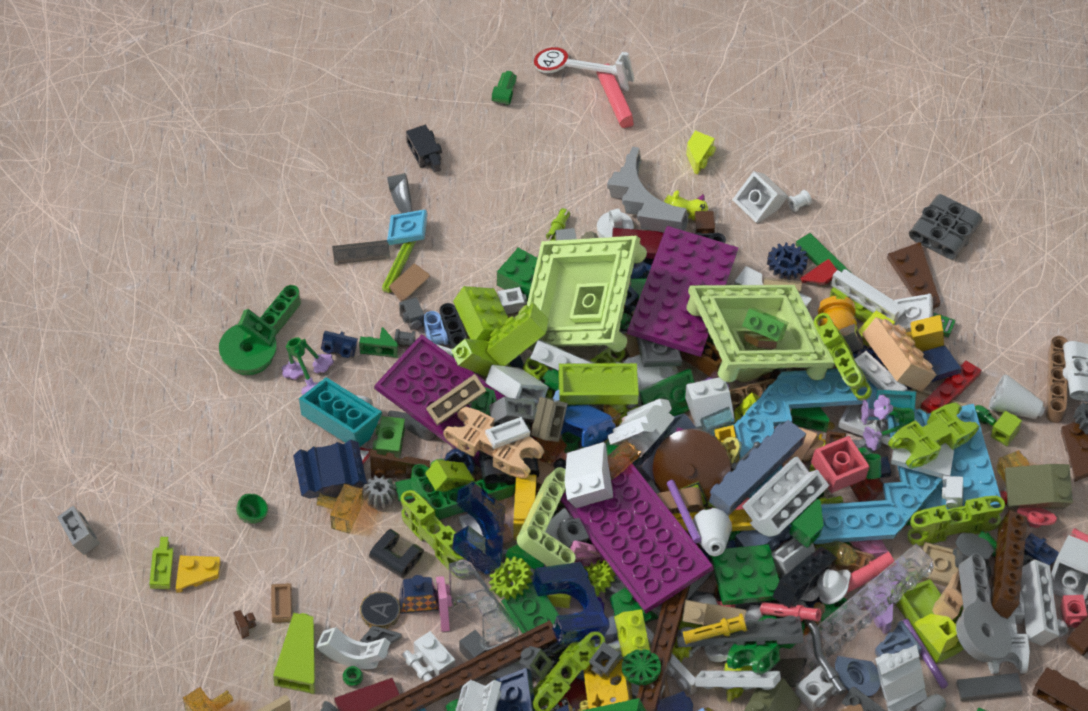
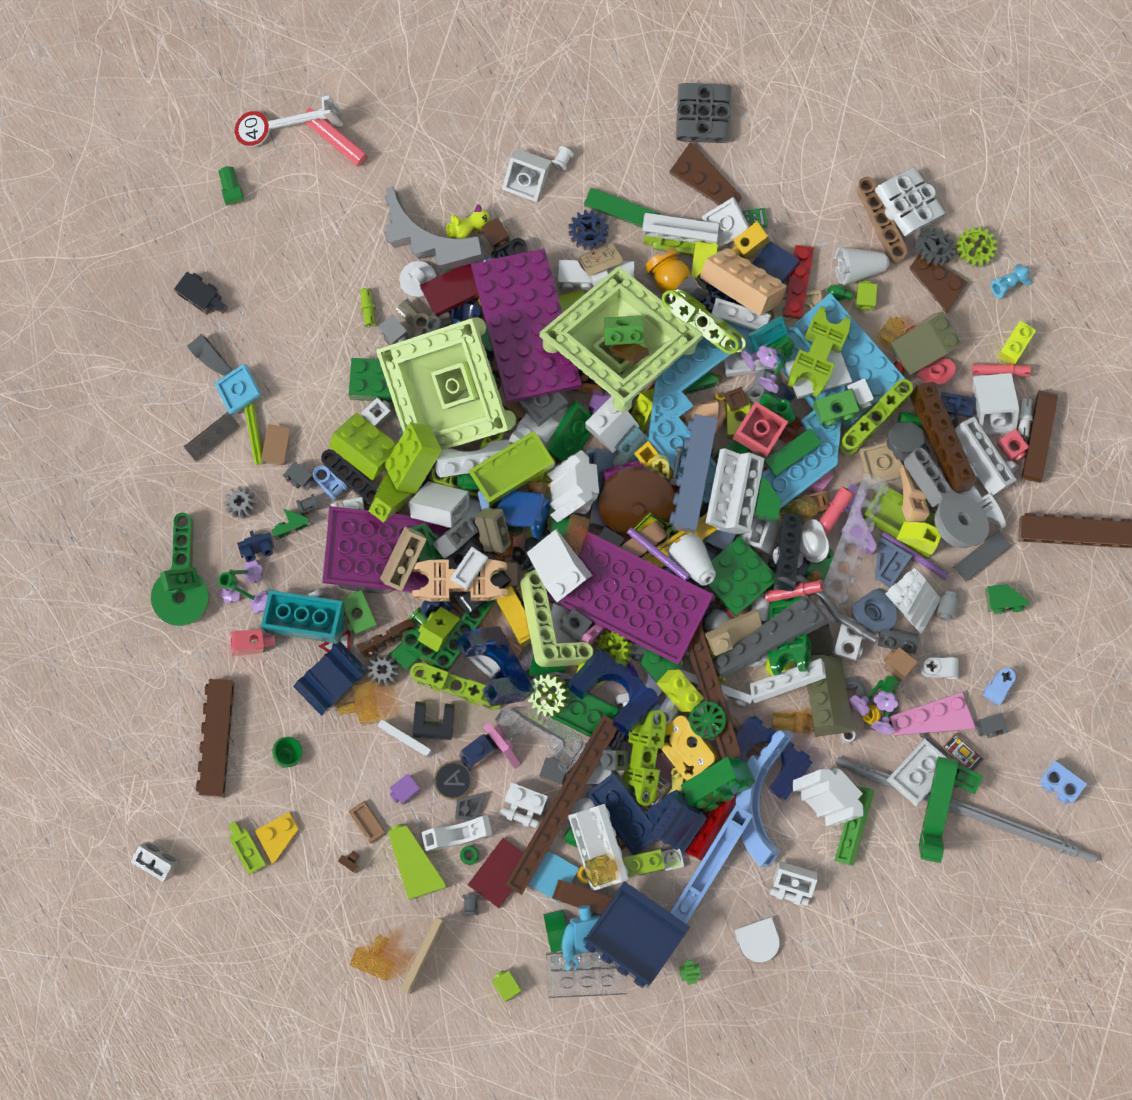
camera: 25 degrees left, 25 degrees up
dark grey brick [589,642,623,677] -> none
yellow pin [682,613,747,645] -> none
neon yellow slope [686,130,716,175] -> none
red tile [800,259,837,285] -> none
none -> reddish brown brick [196,679,235,798]
none -> light grey gear [224,486,257,519]
none -> coral torso [230,629,275,656]
none -> white tile [378,719,432,757]
none -> medium lavender brick [390,774,421,805]
none -> green tile [764,428,822,477]
none -> bright green brick [813,389,859,427]

